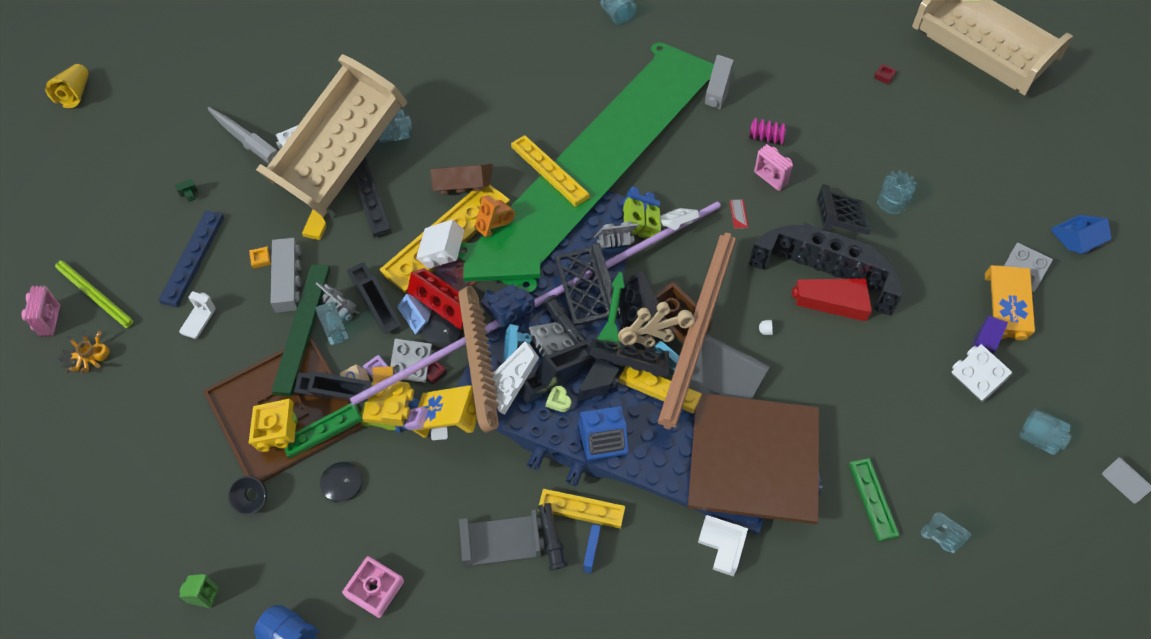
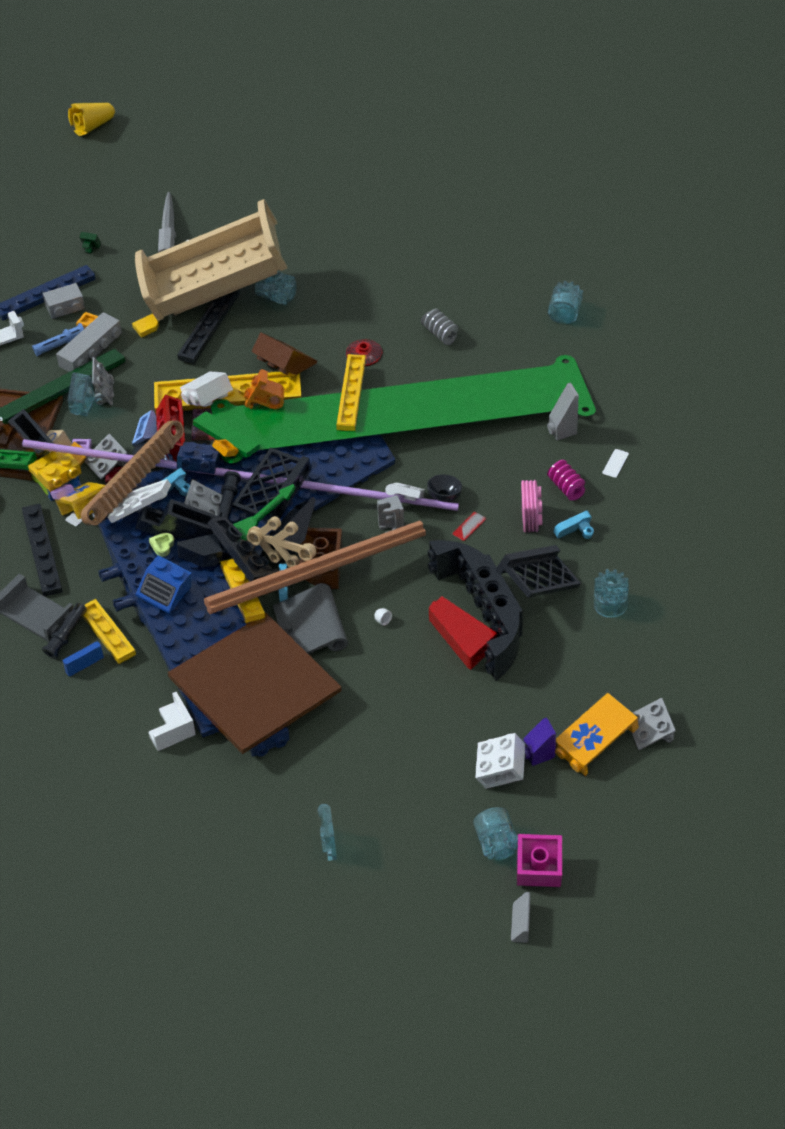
camera: 45 degrees right, 10 degrees down
black slope [347,262,401,334] -> none
light grey hinge [594,222,639,249] -> none
lime hips [623,187,661,239] -> none
green tile [849,458,900,542] -> none
dark red tile [874,64,897,85] -> none
blue slope [1051,215,1112,254] -> none
none -> black plate [22,503,63,597]
none -> medium blue pin [32,323,84,356]
none -> light grey brick [43,283,85,319]
none -> light orange tile [212,439,239,457]
none -> dish [346,339,382,366]
none -> light grey hinge [377,495,404,533]
none -> light grey piece [421,308,459,345]
none -> black piece [427,474,462,502]
none -> dark pink slope [517,834,562,887]
none -> medium azure piece [553,511,594,539]
none -> white sticker [602,449,629,478]

